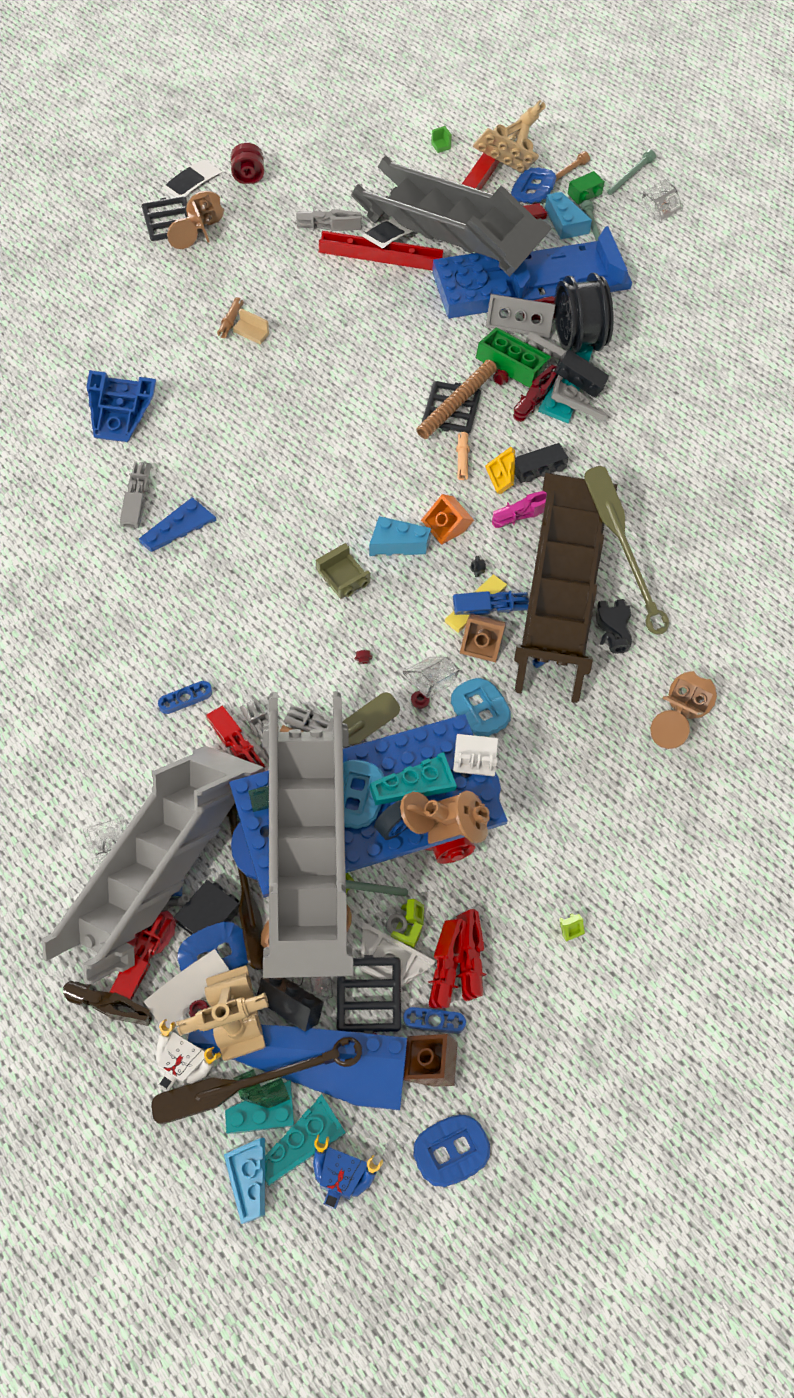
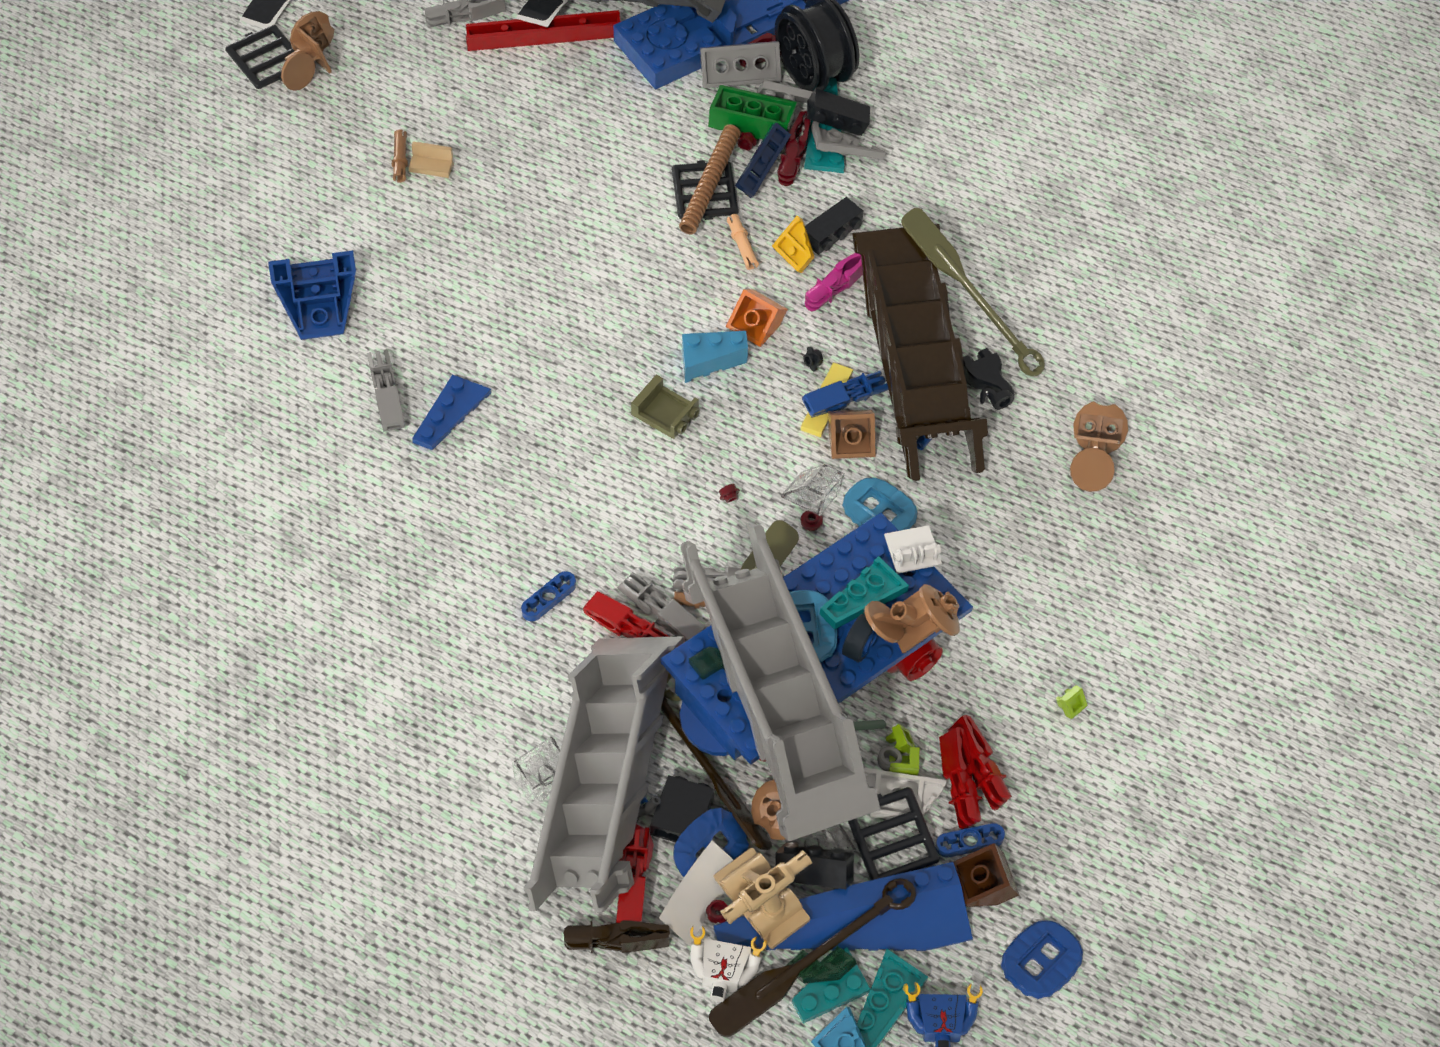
camera: 20 degrees left, 5 degrees down
none -> dark blue hinge [735,122,791,198]

